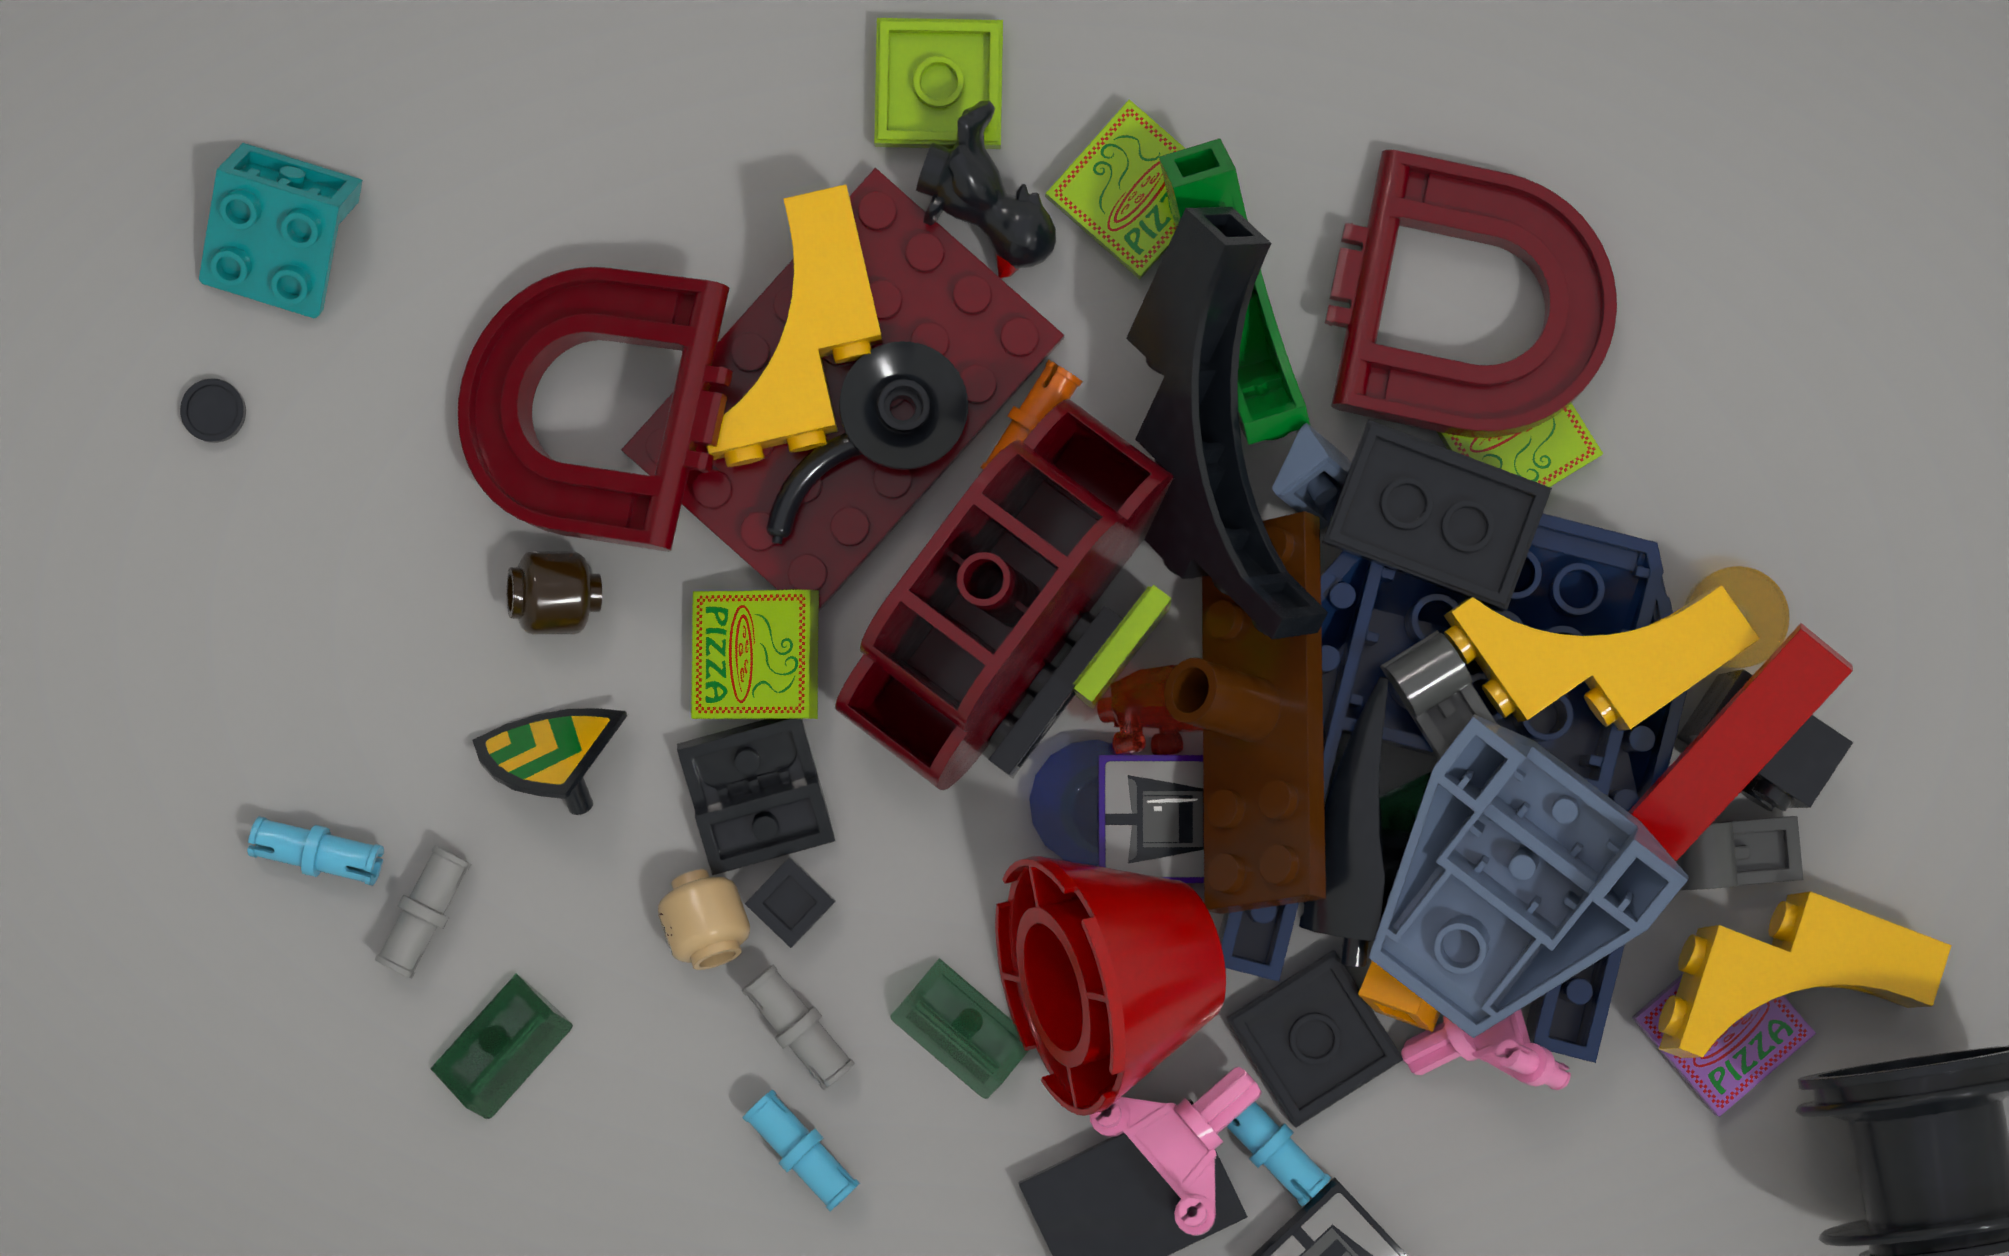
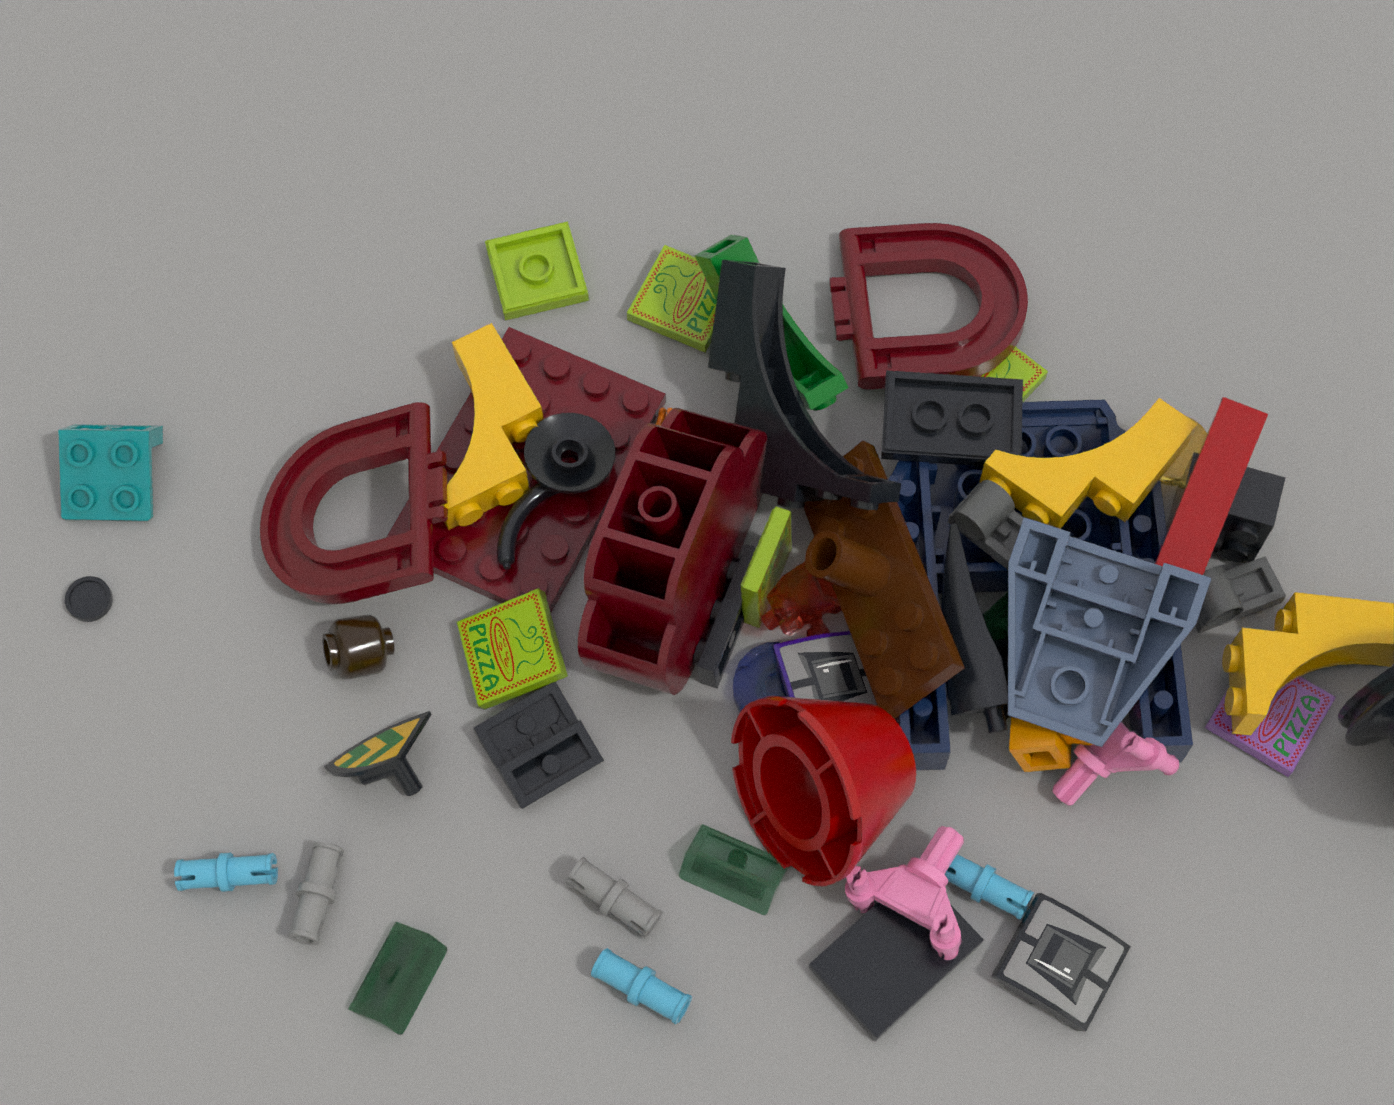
camera: 15 degrees left, 20 degrees down
tan head [658,869,750,970] -> none
black plate [745,857,836,948] -> none
black animal [916,100,1056,279] -> none
black tile [1226,950,1403,1128] -> none
sand blue slope [1272,423,1351,530] -> none

